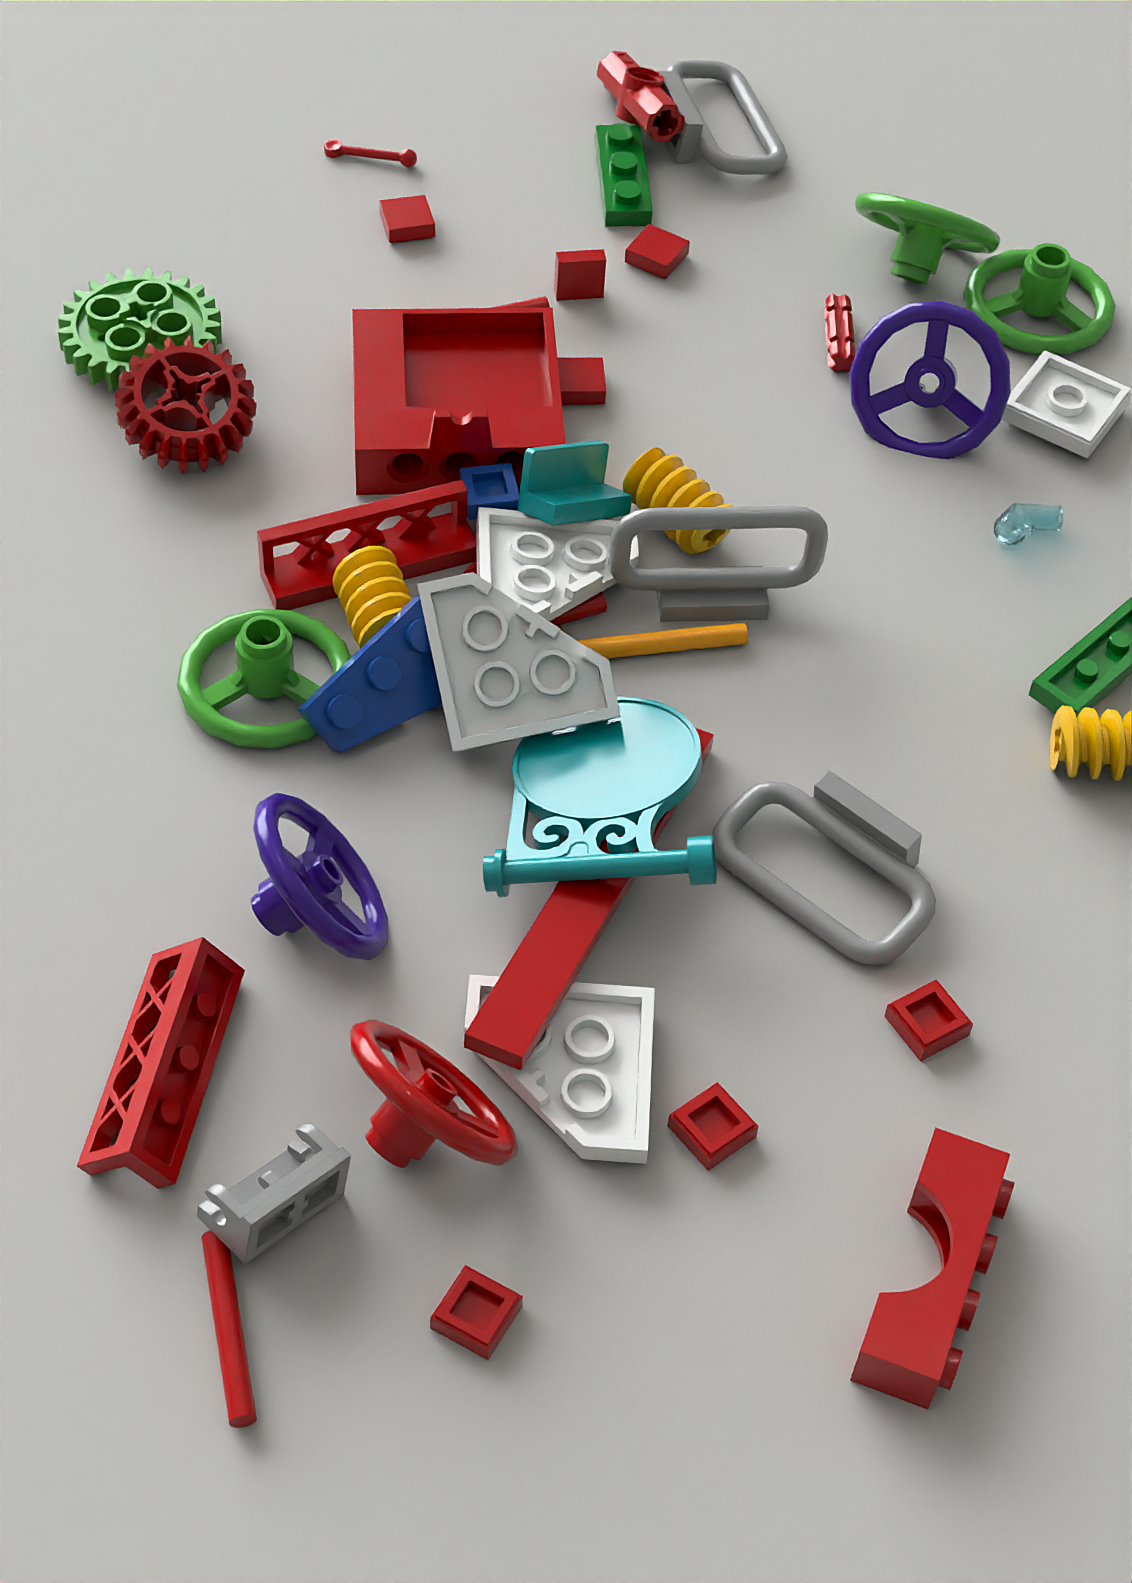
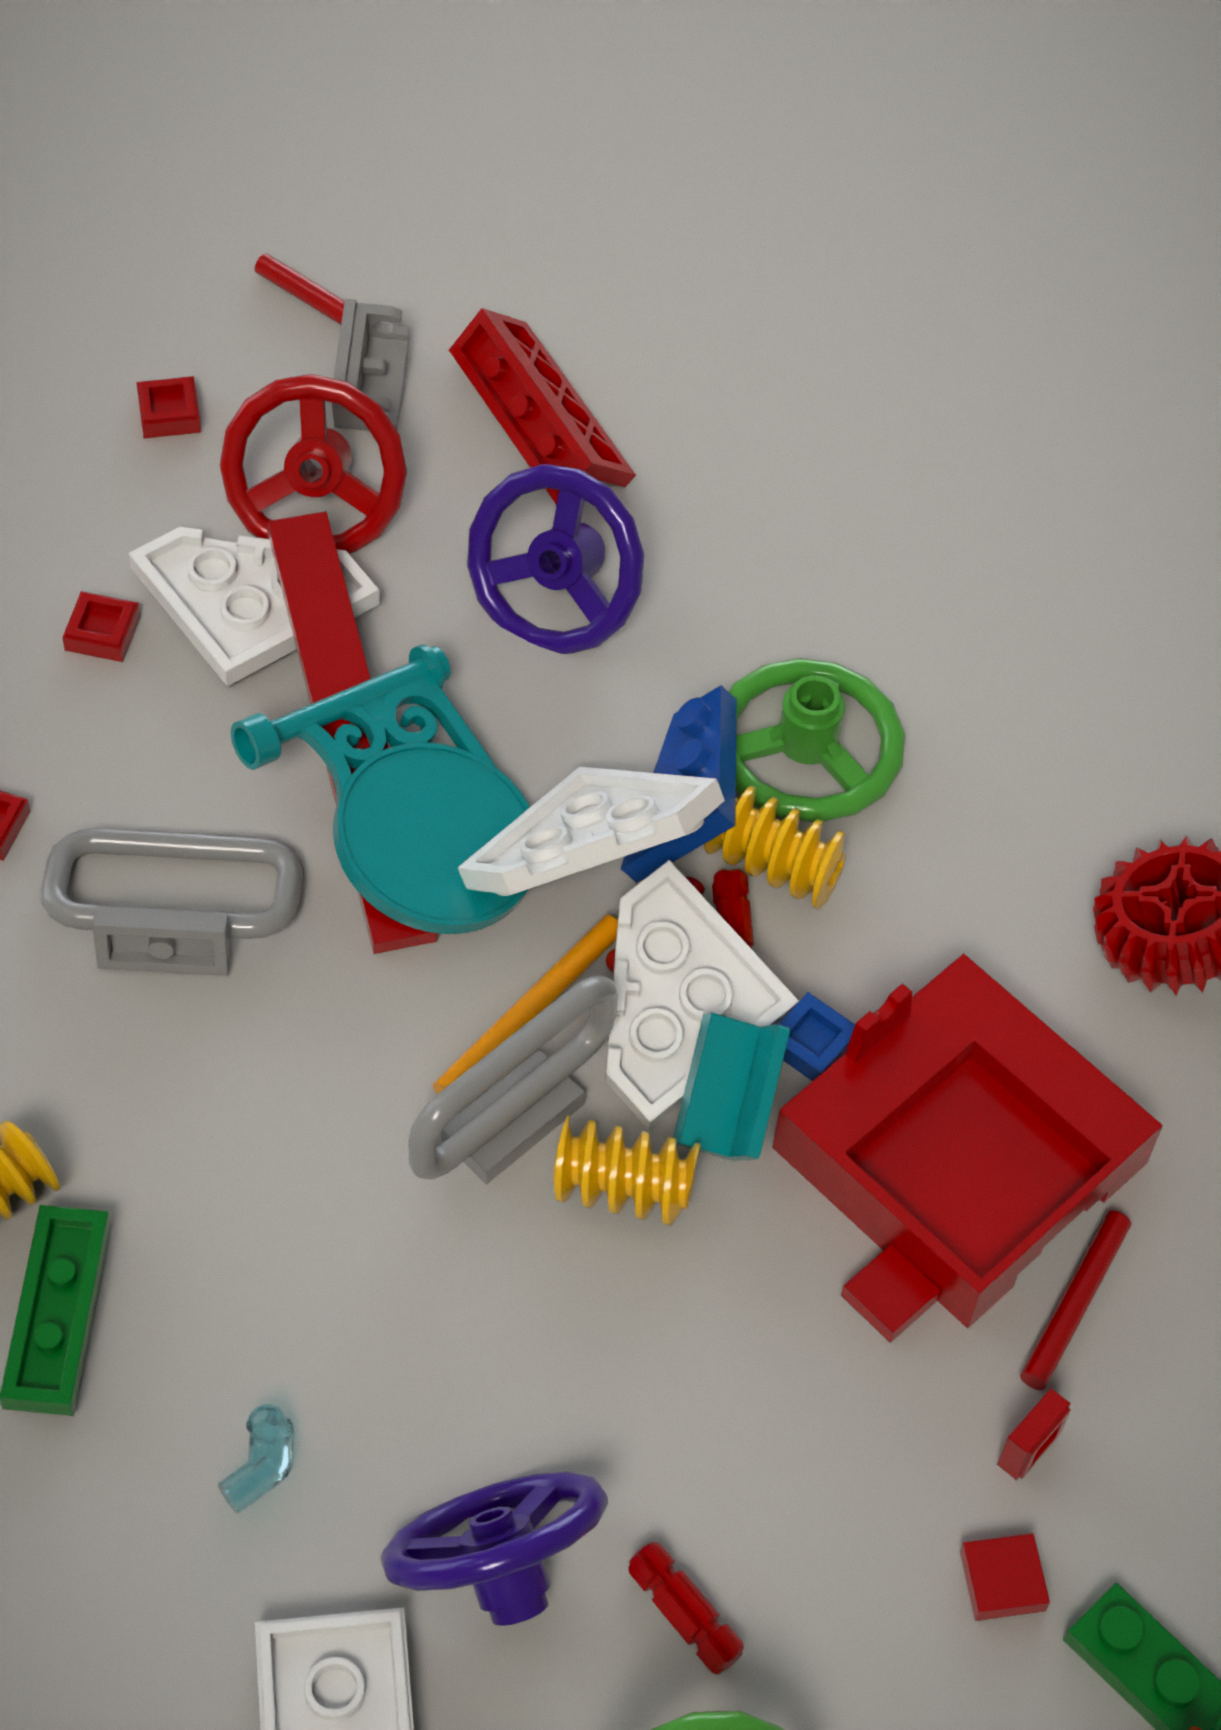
camera: 140 degrees right, 5 degrees up
red fence [257,480,477,610] -> none

